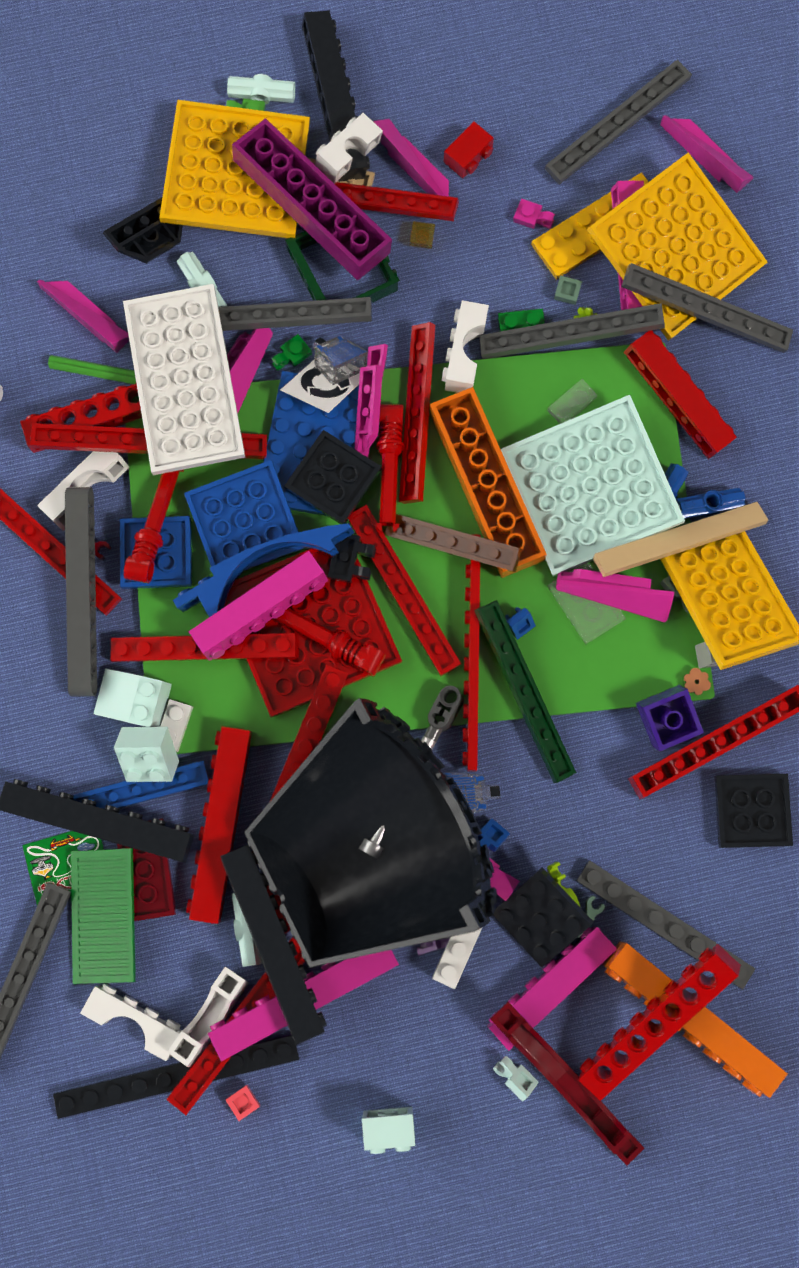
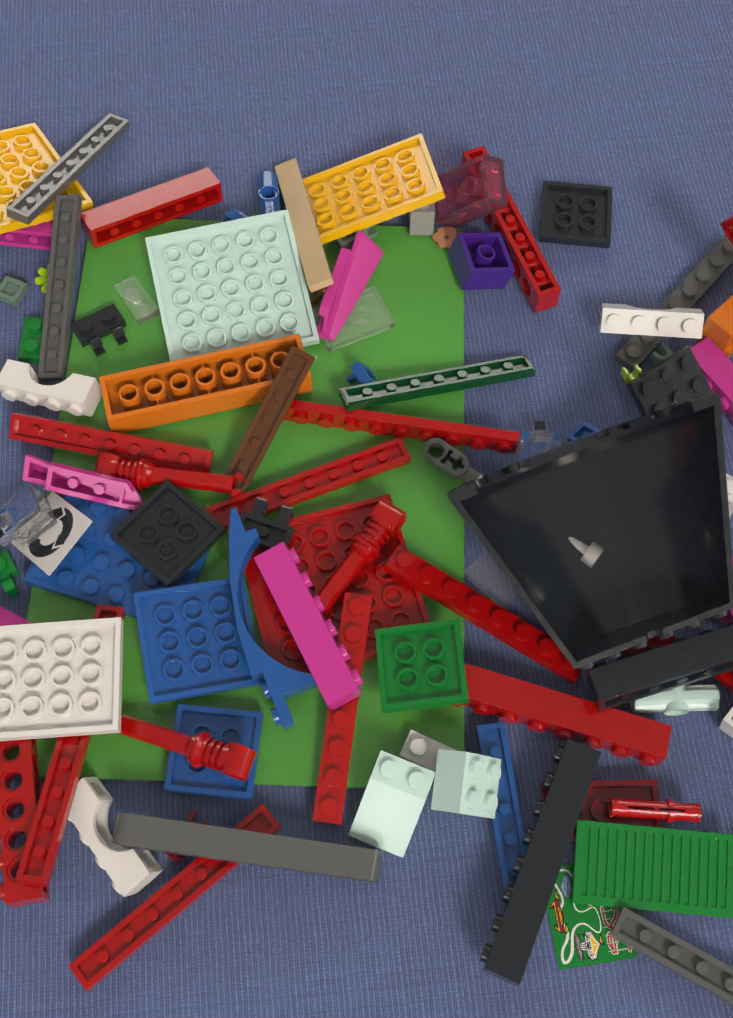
camera: 85 degrees left, 15 degrees down
none -> black plate [70,304,128,356]
none -> green plate [375,618,469,713]
none -> clear pink brick [435,154,508,228]
none -> white arch [600,303,705,339]
none -> red pin [608,797,701,823]

